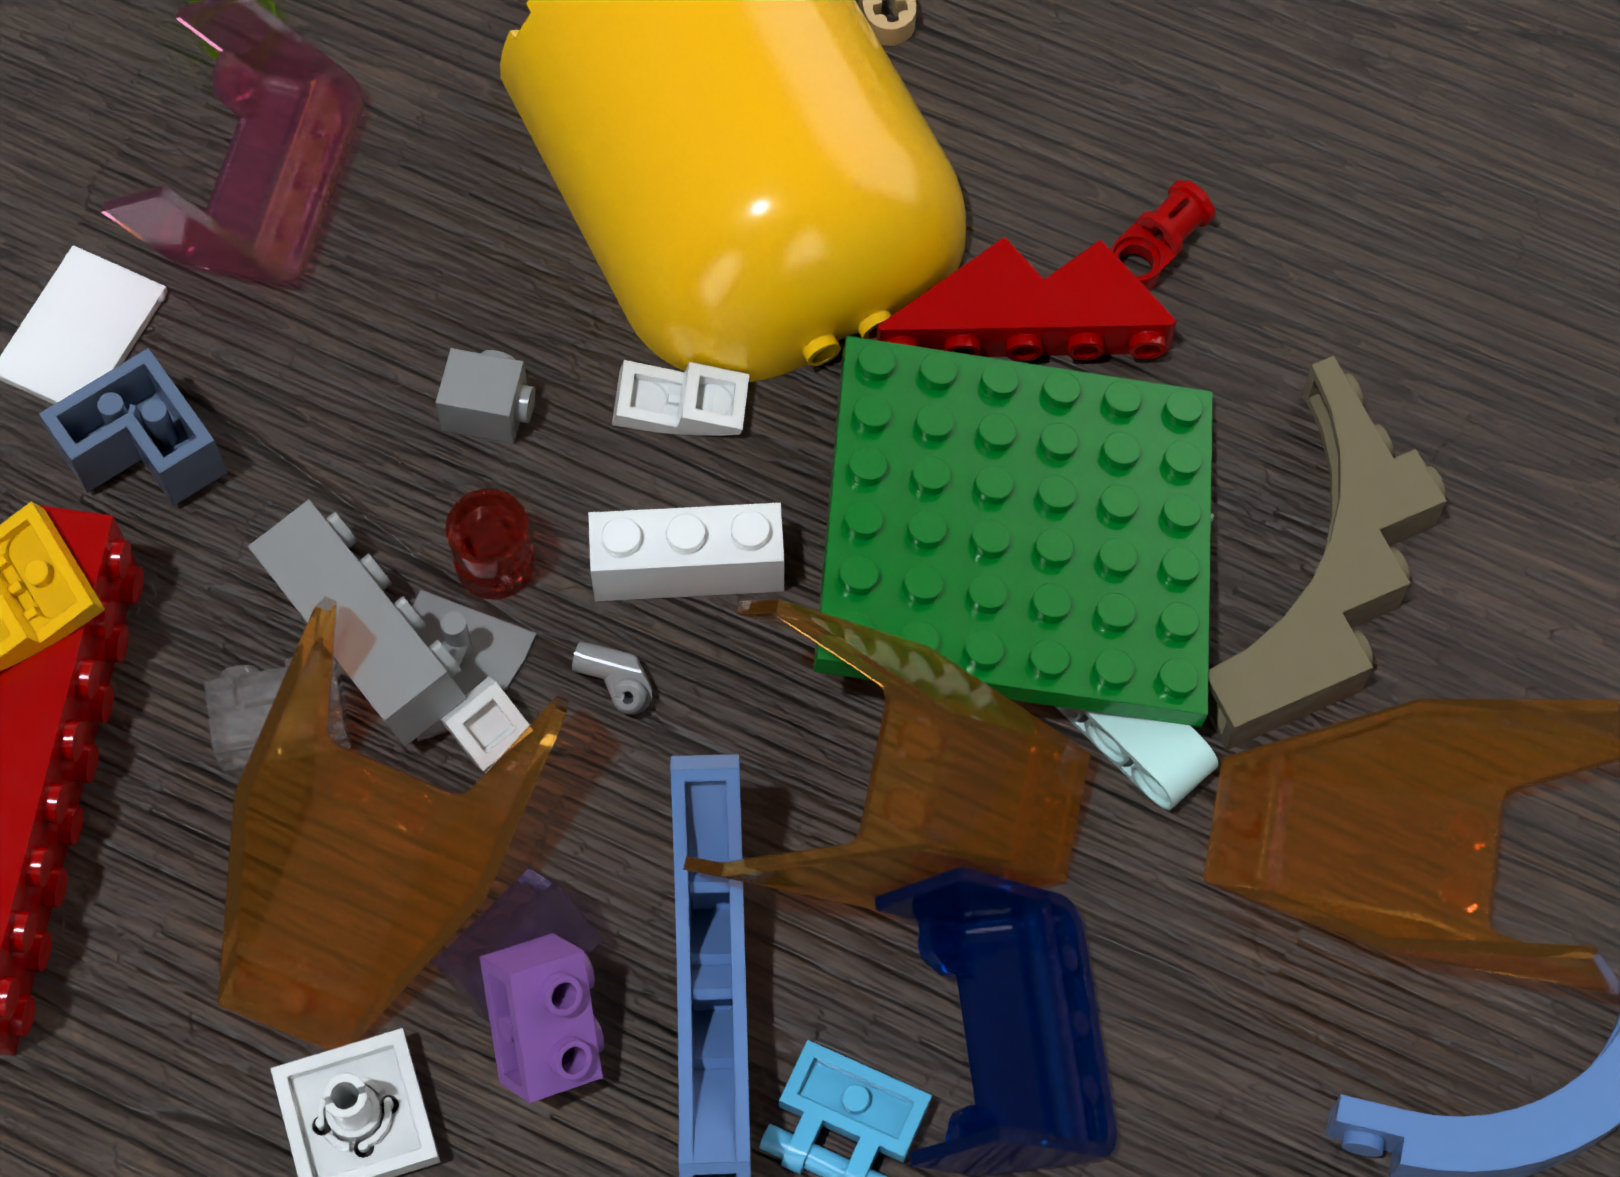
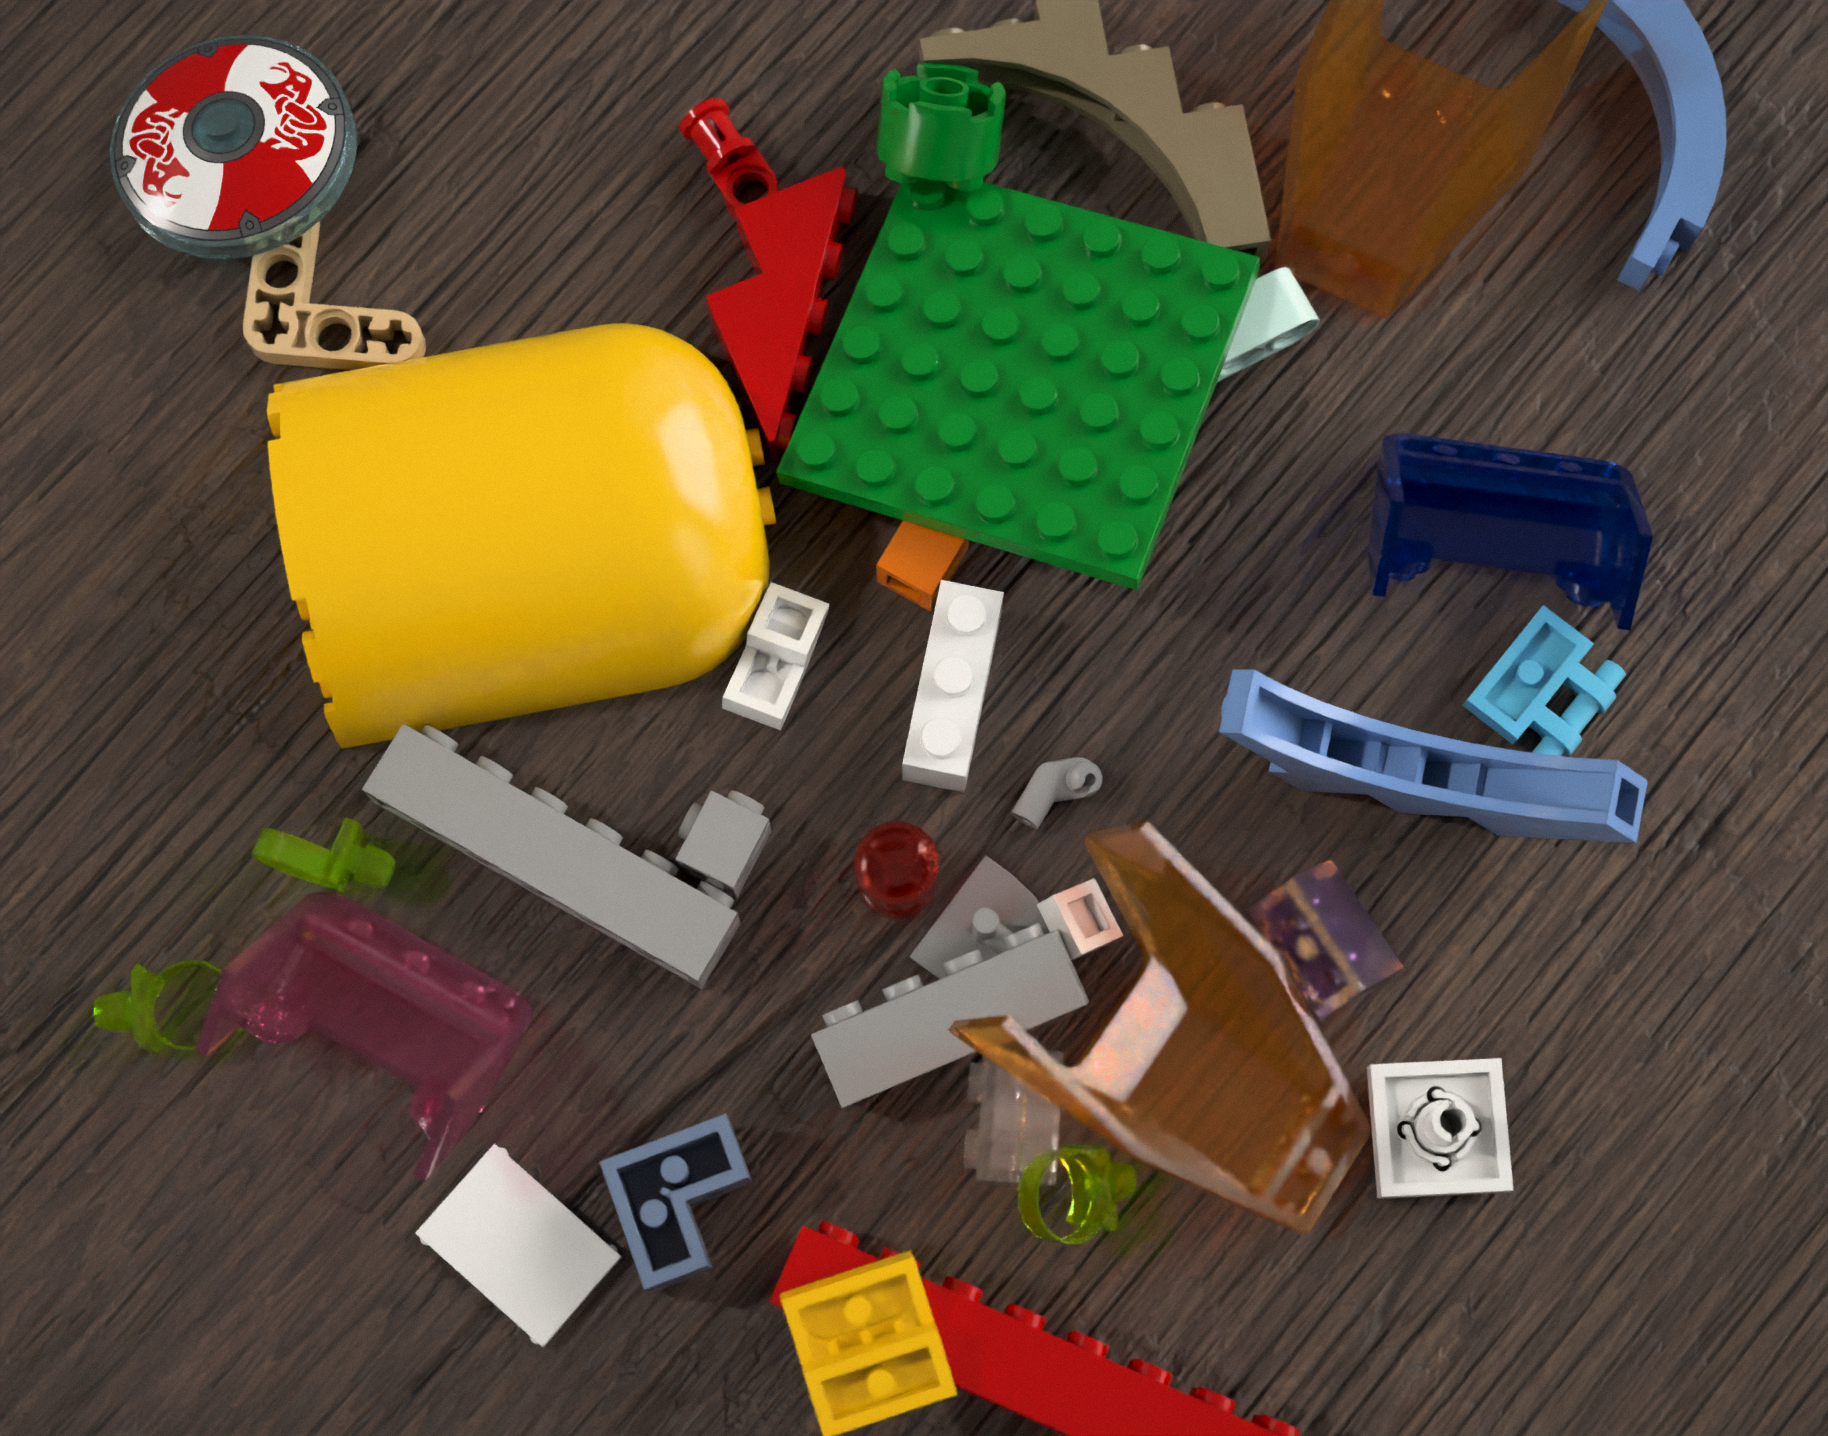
camera: 75 degrees left, 10 degrees up
medium lavender brick [479,933,604,1103] -> none
clear orange windscreen [683,599,1091,910] -> none
none -> clear neon green piece [251,818,396,893]
none -> light grey brick [362,724,741,990]
none -> green brick [876,63,1006,191]
none -> orange brick [876,521,969,612]
none -> clear neon green piece [1018,1144,1137,1244]

